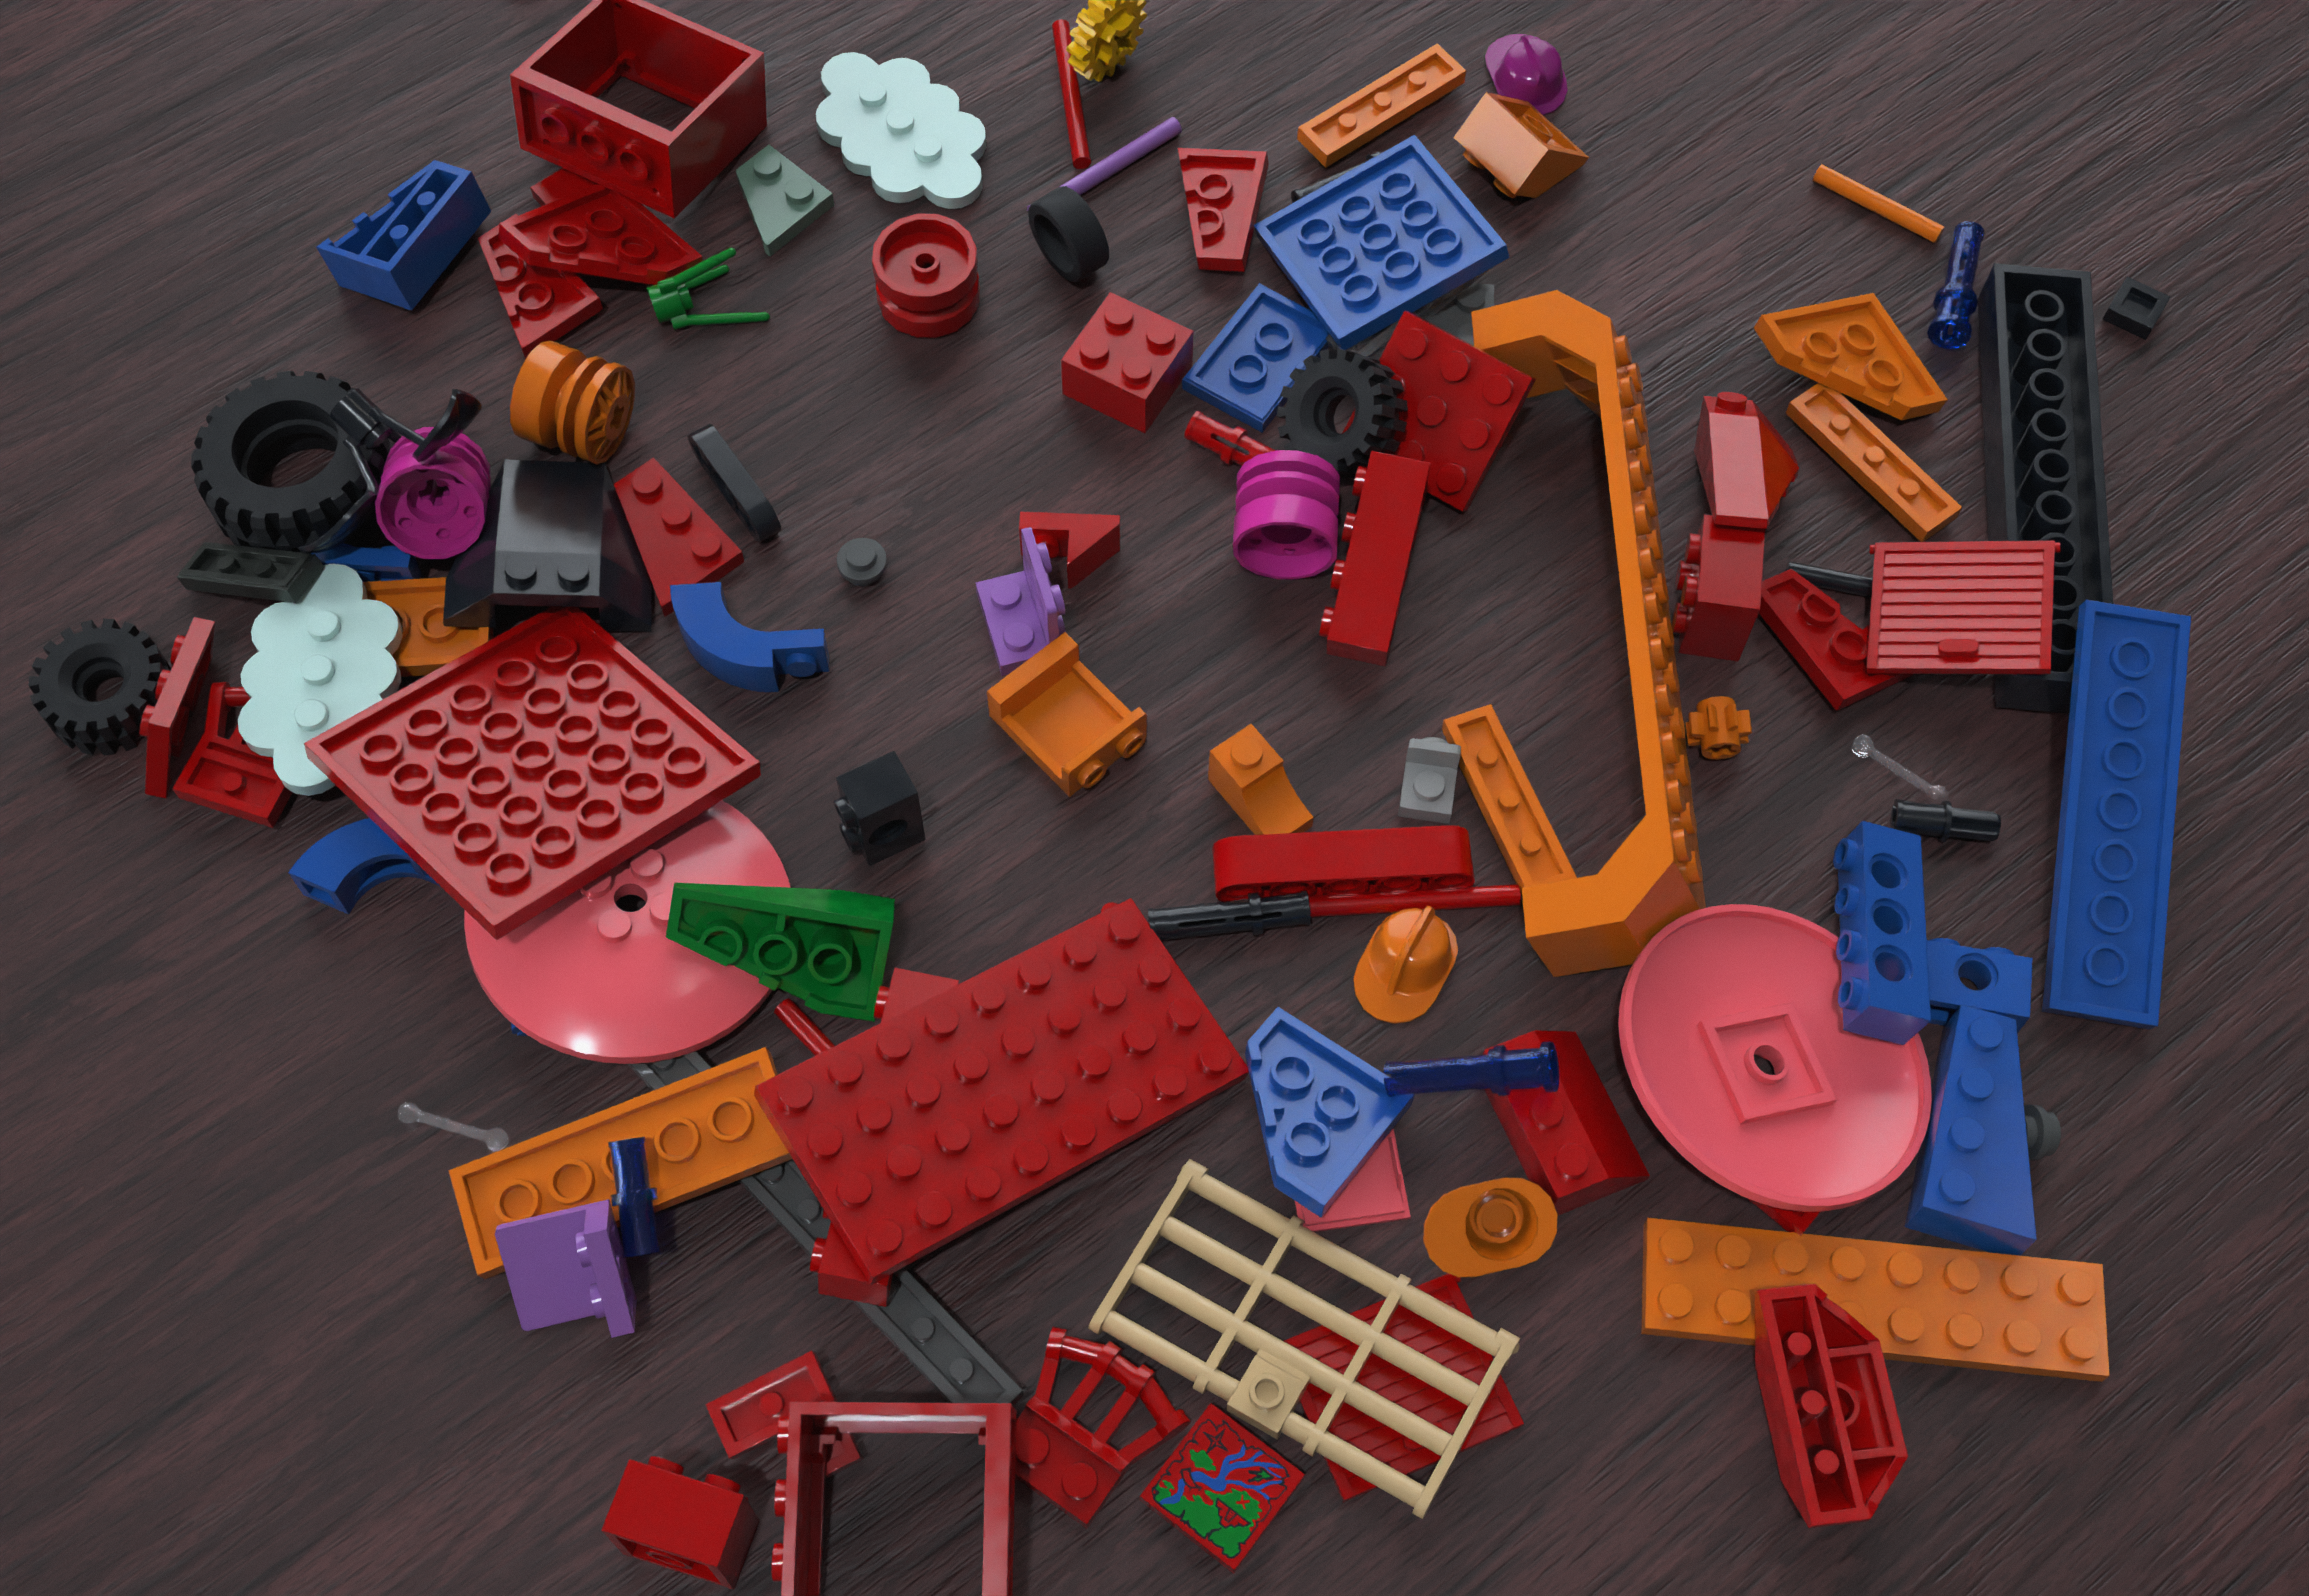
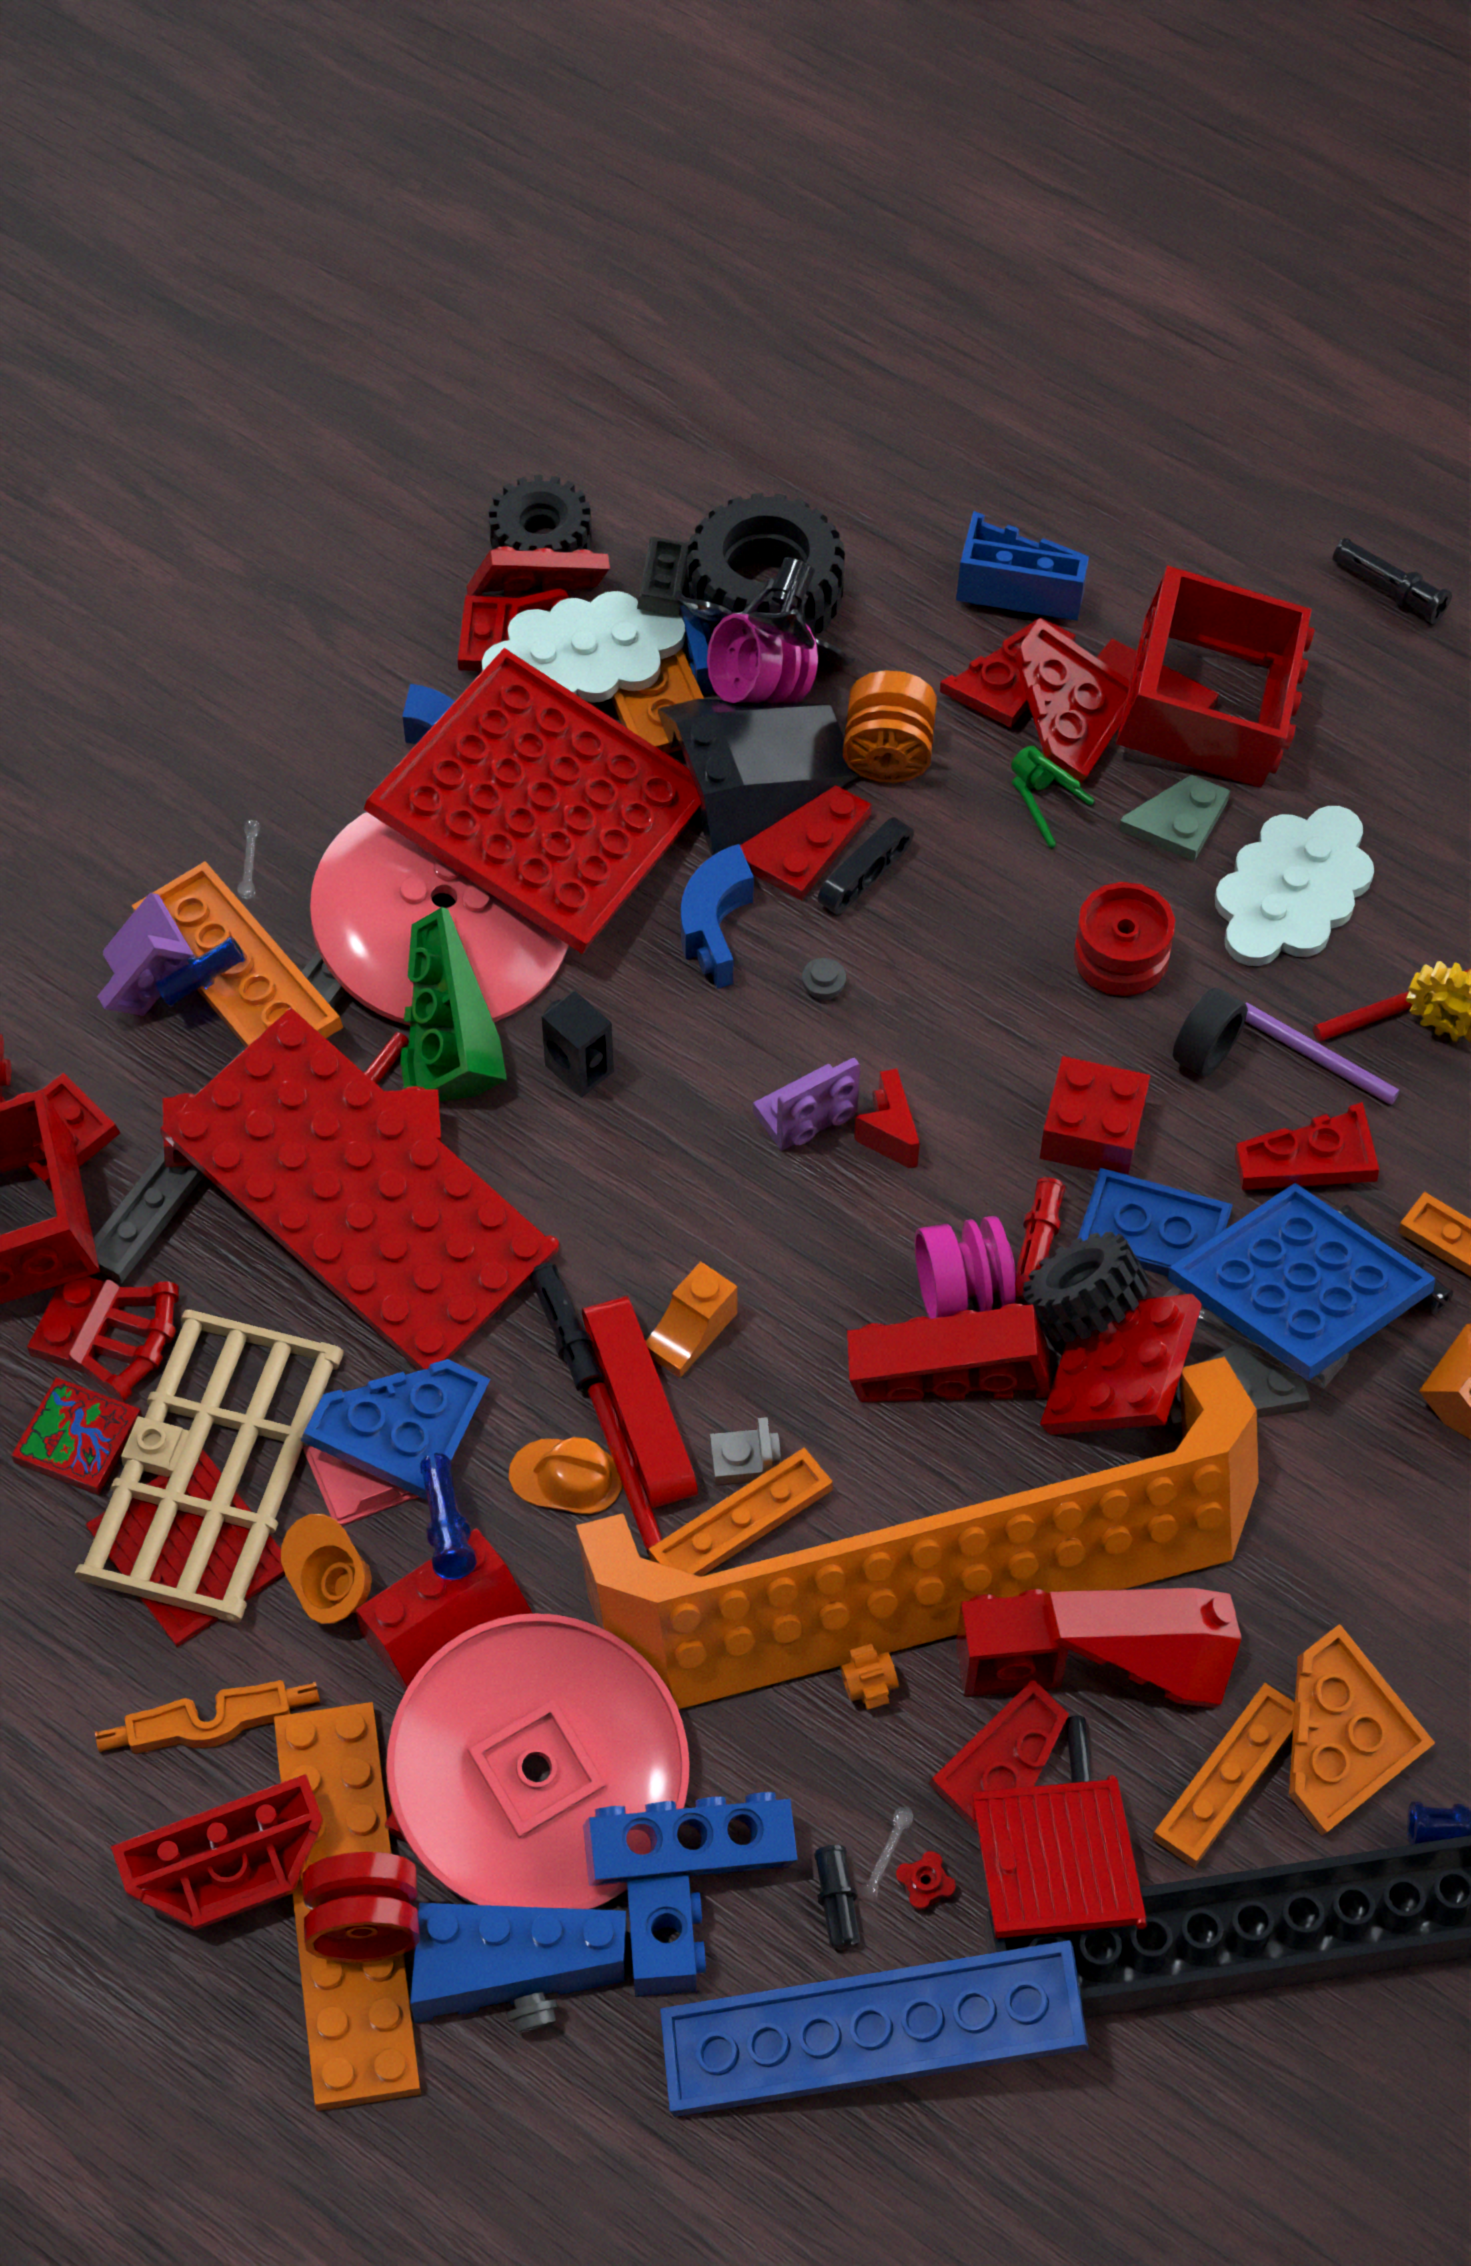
camera: 75 degrees right, 5 degrees down
orange panel [987,632,1147,797] -> none
none -> orange piece [95,1680,320,1754]
none -> red wheel [303,1851,420,1963]
none -> red plate [896,1851,956,1910]

